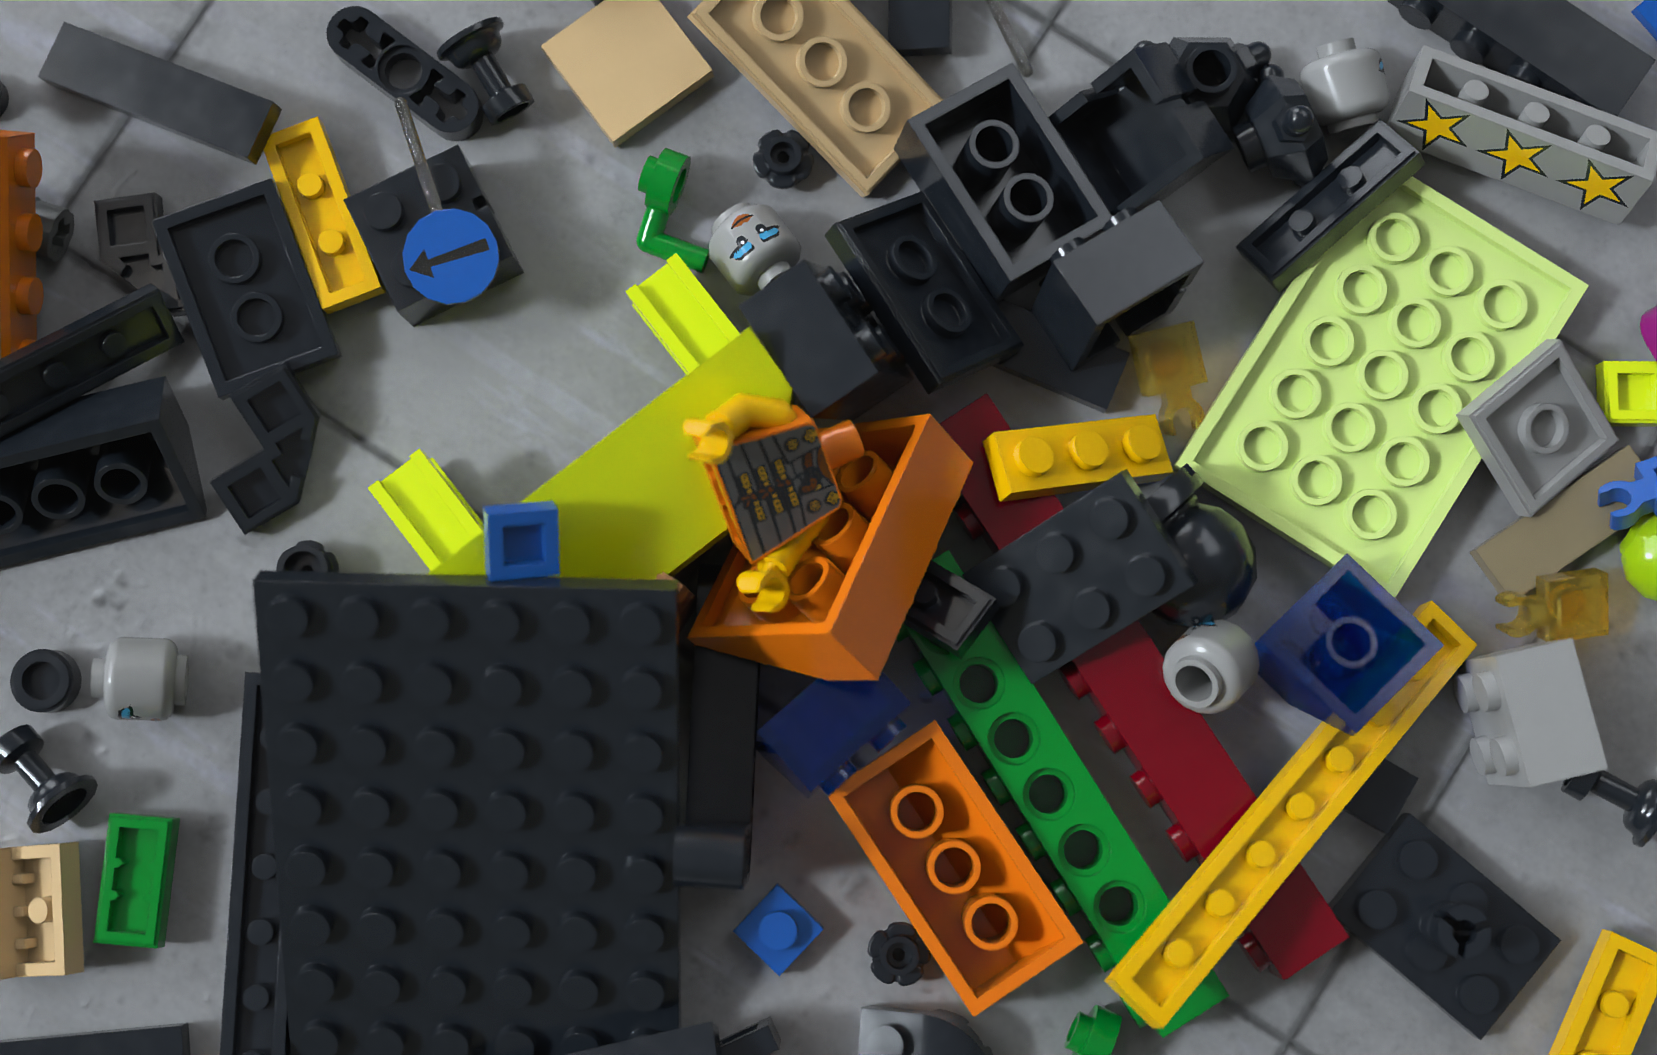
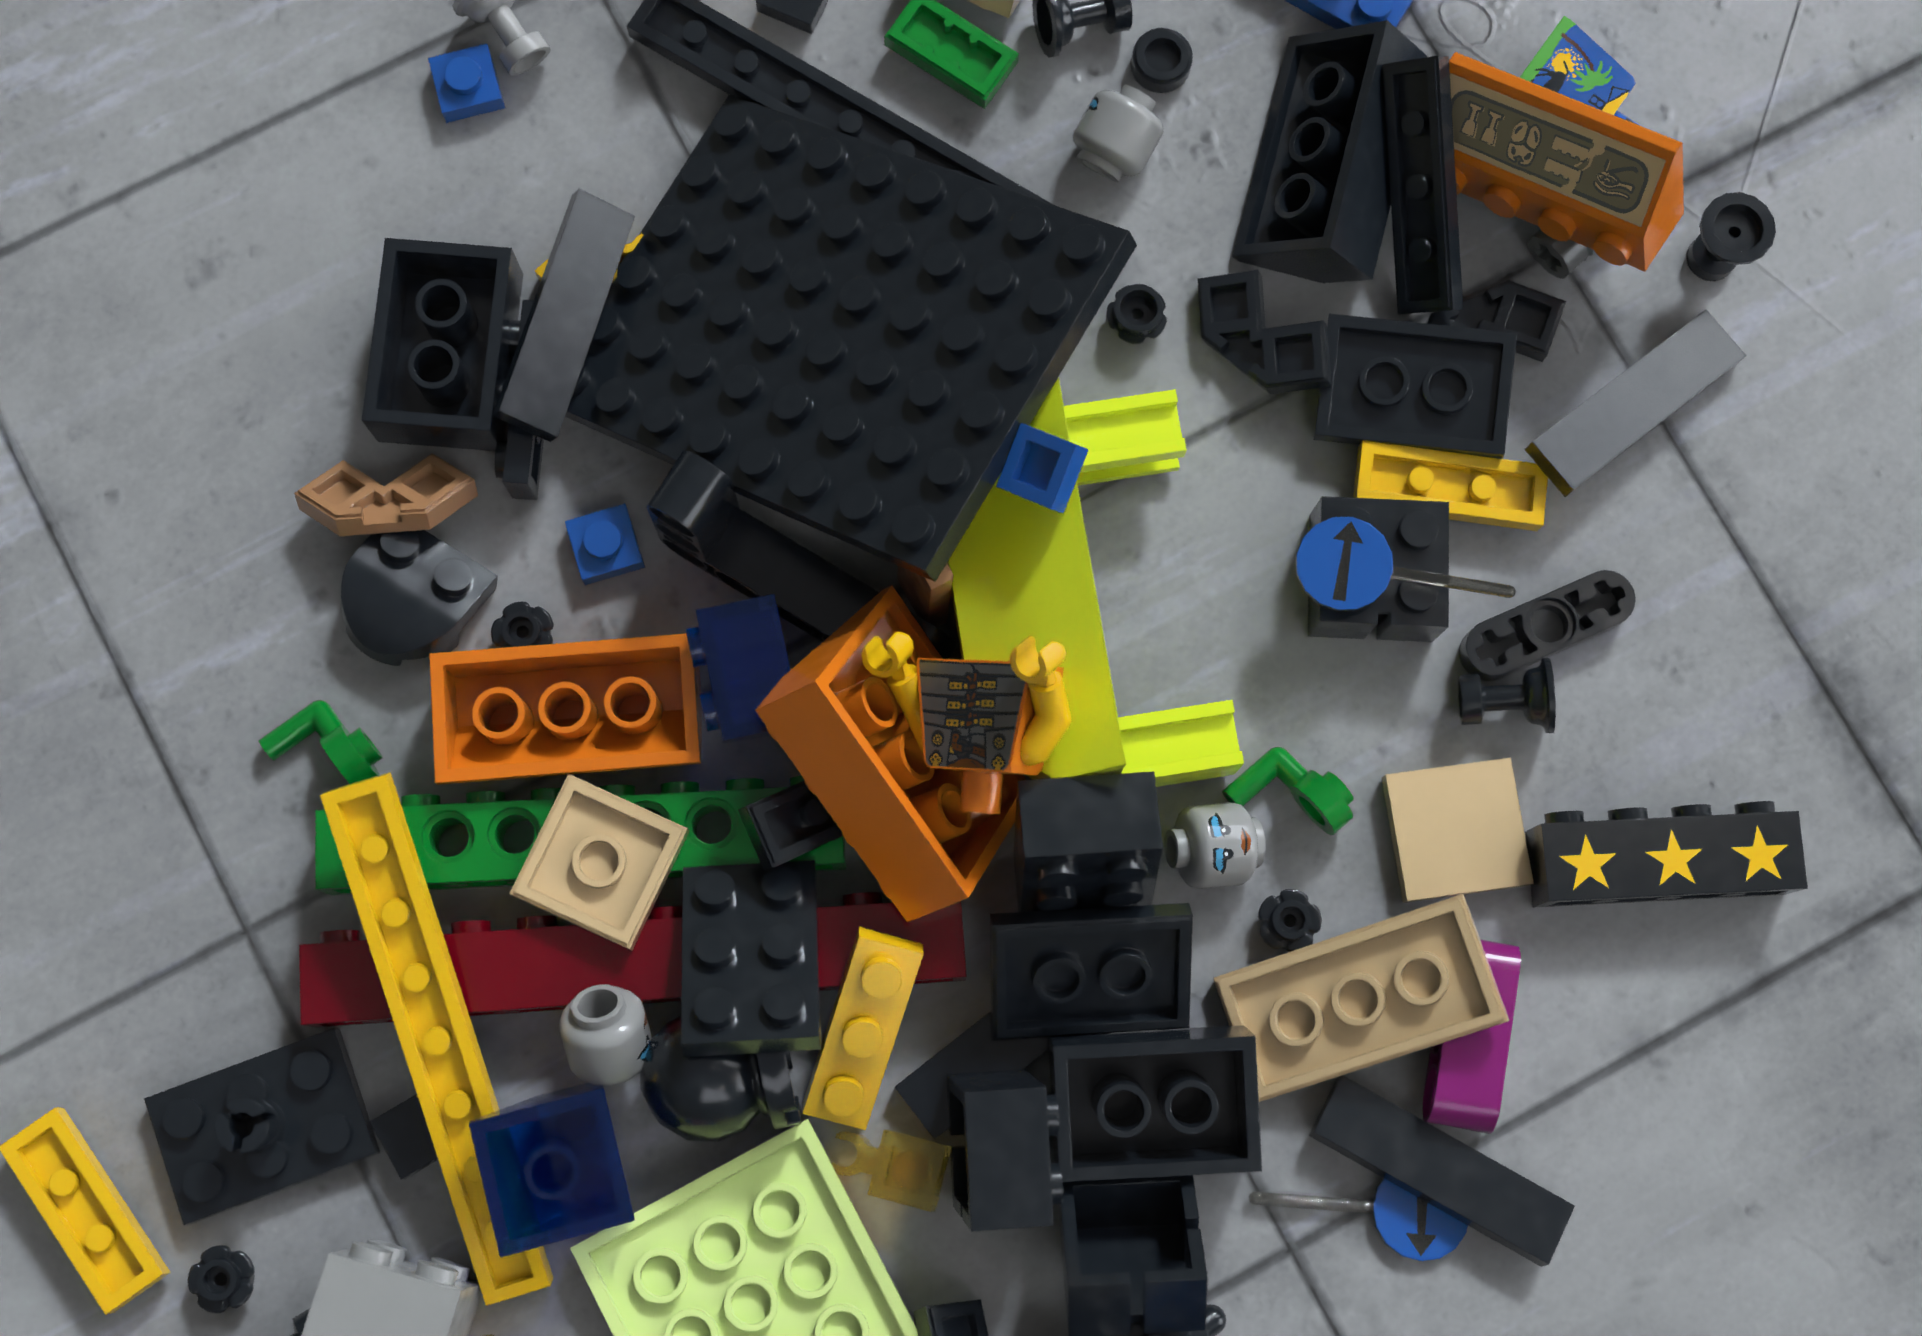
camera: 110 degrees right, 5 degrees down
none -> black plate [188,1245,255,1314]
none -> tan tile [509,774,690,951]

